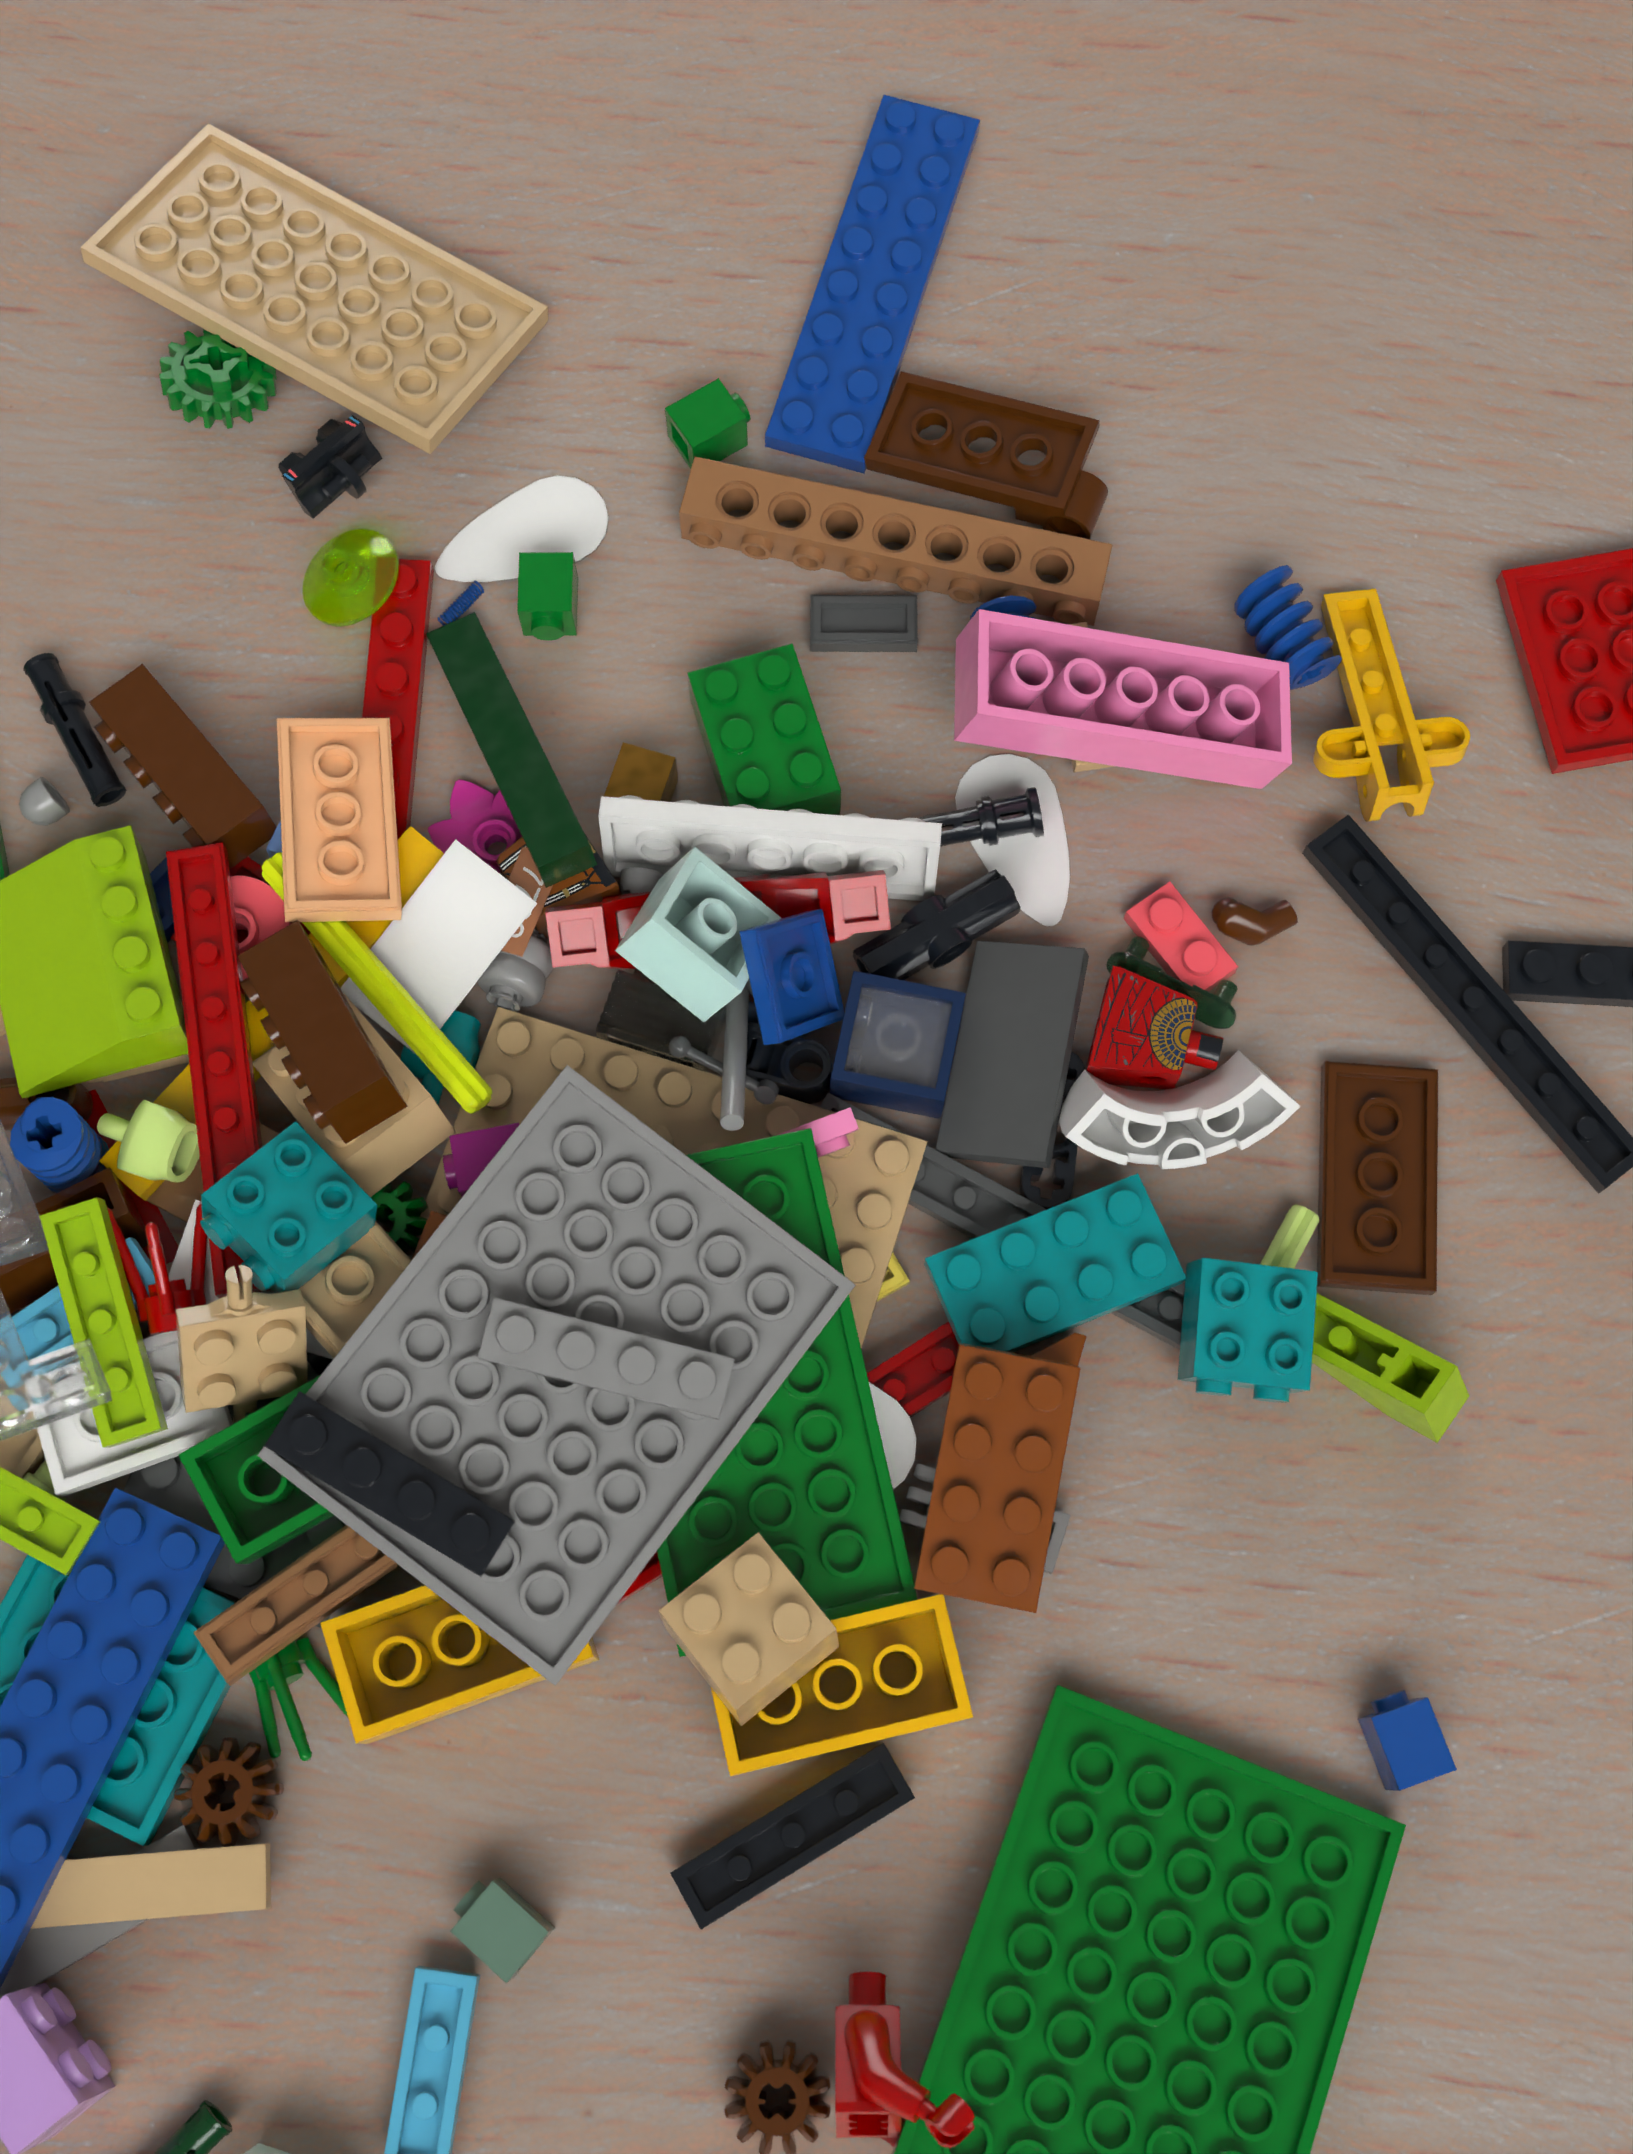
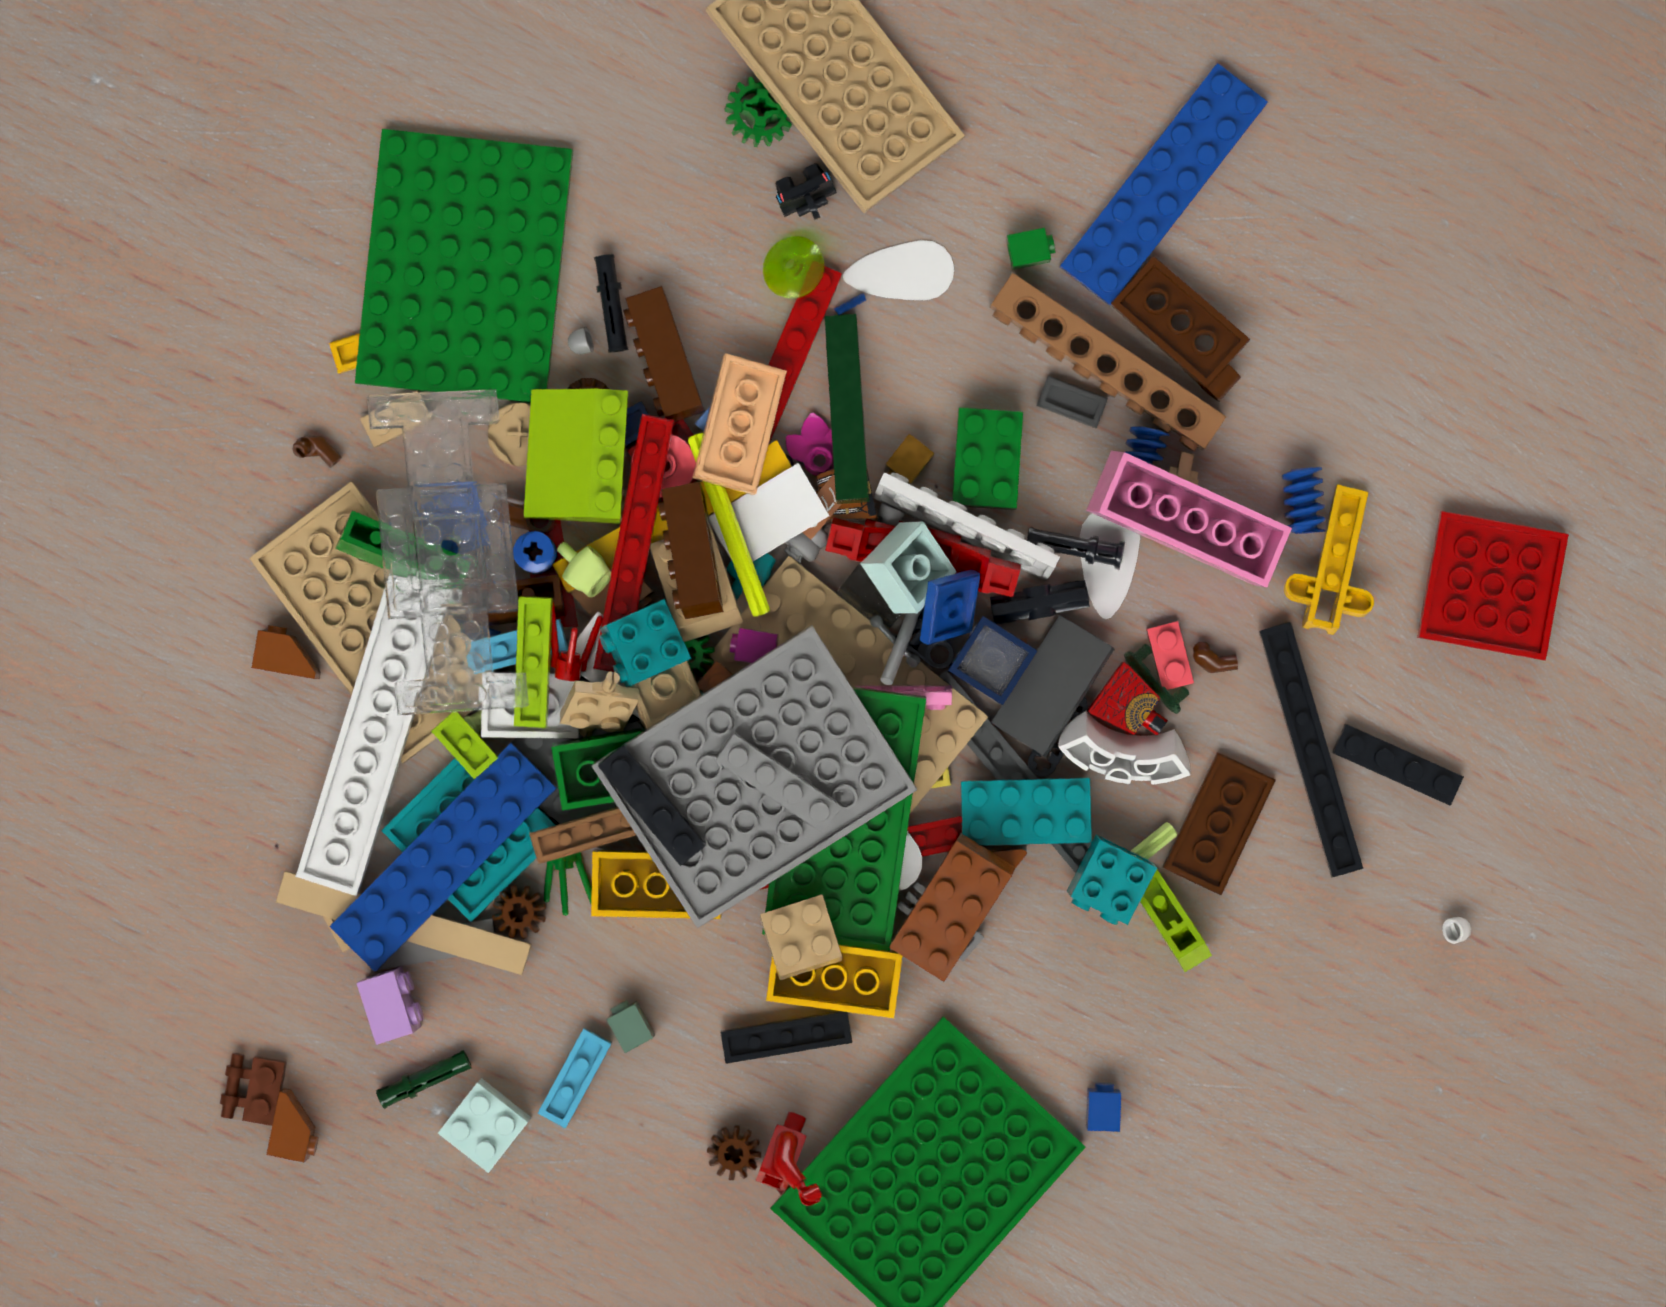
camera: 20 degrees right, 15 degrees up
green brick [517,552,578,641] -> none

